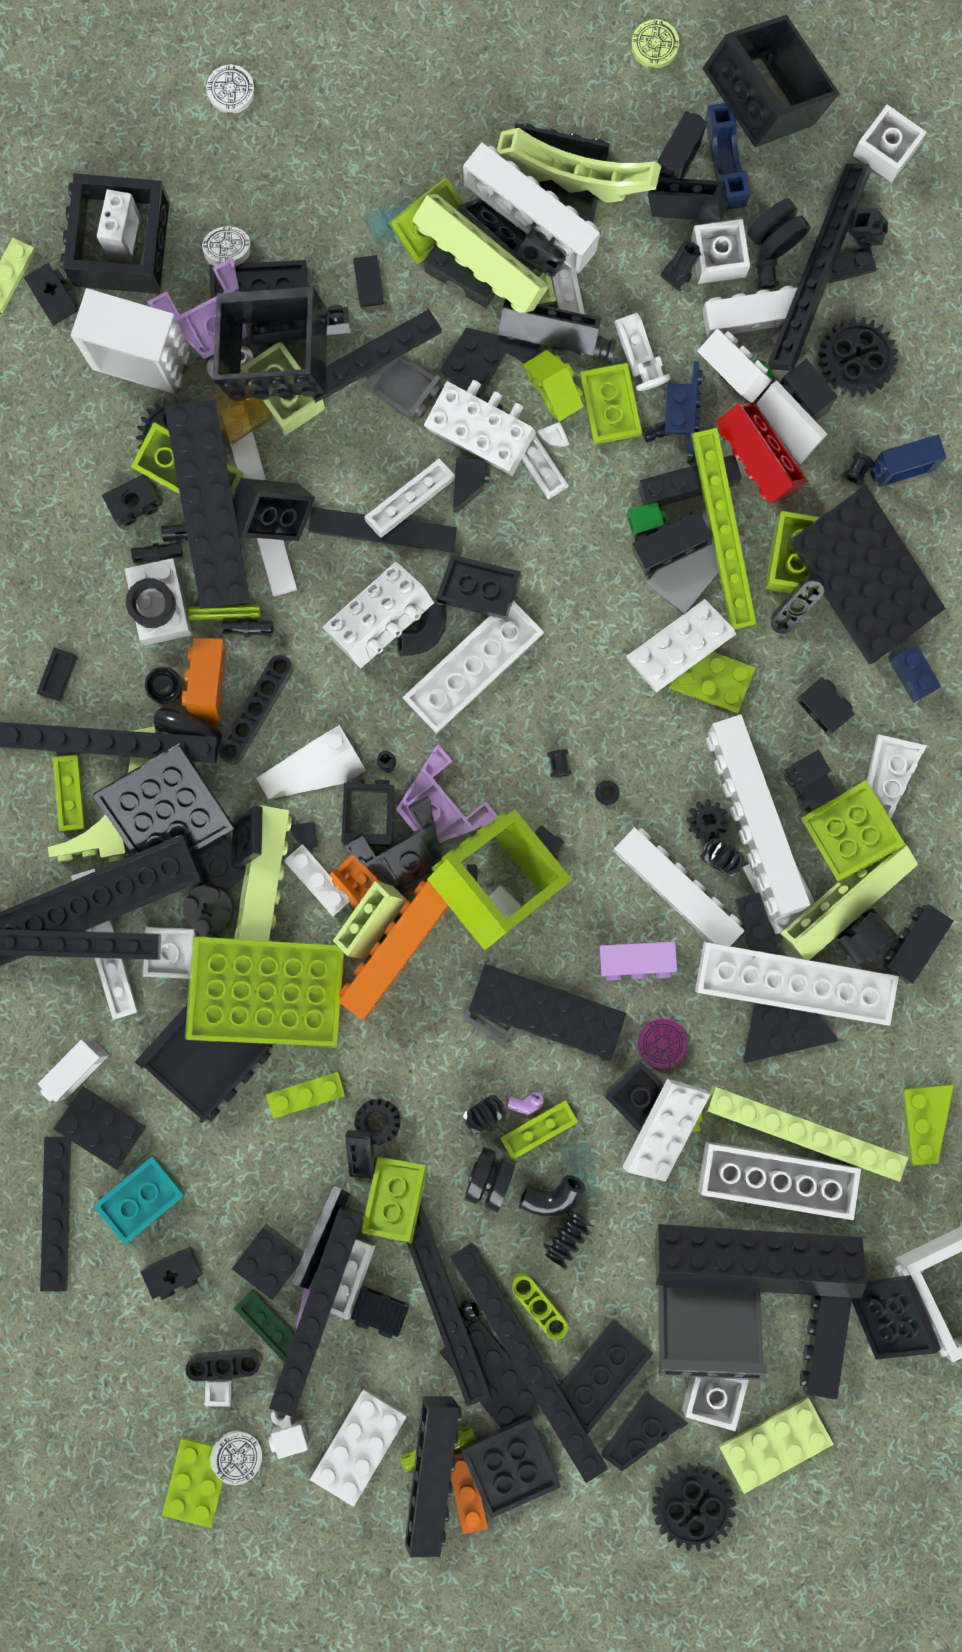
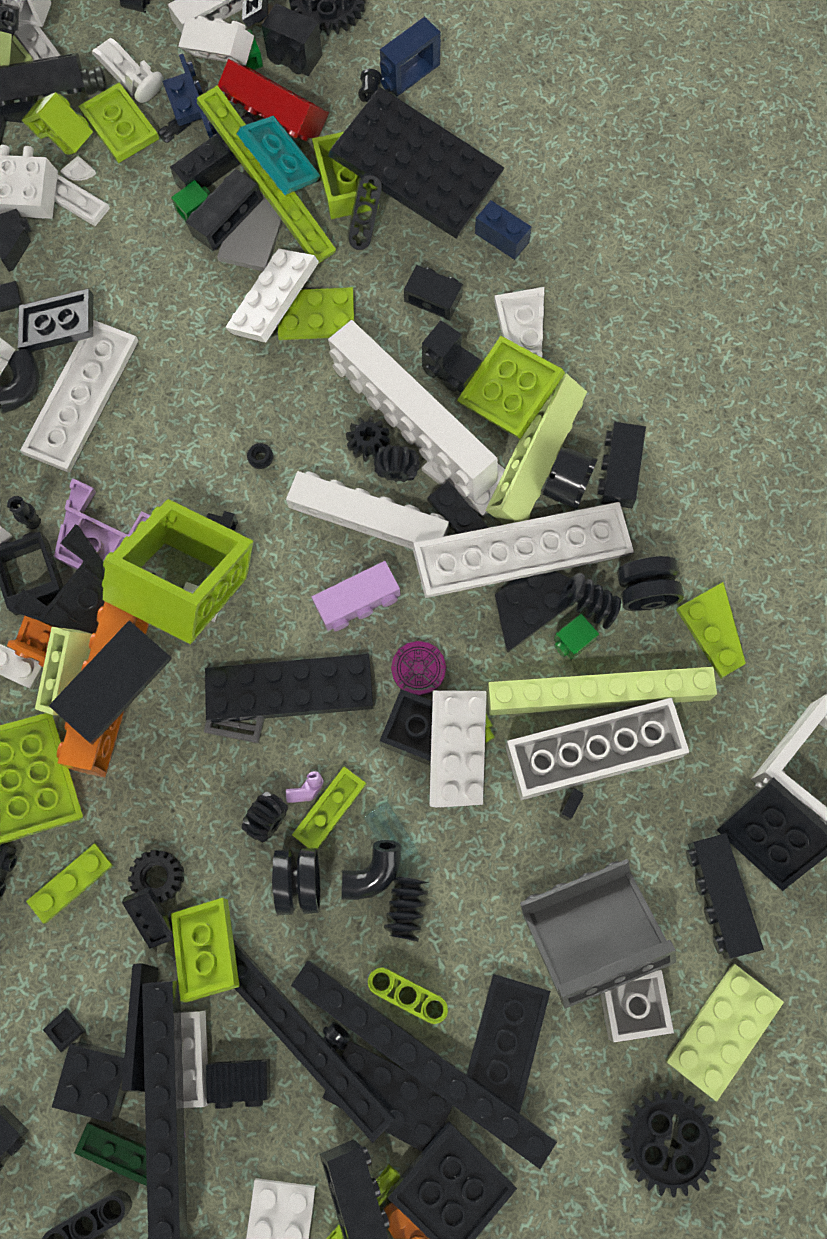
camera: 20 degrees left, 10 degrees down
black bush [547,749,572,778] -> none
black wing [601,1390,688,1471] -> none
black brick [655,1224,867,1298] -> none
white tile [757,380,827,464] -> none
none -> black tile [43,1008,86,1052]
none -> black tile [49,621,172,745]
none -> teal plate [236,116,320,195]
none -> green brick [554,614,599,660]
none -> black piece [559,573,622,630]
none -> black tile [559,788,584,821]
none -> black wheel [617,556,684,611]

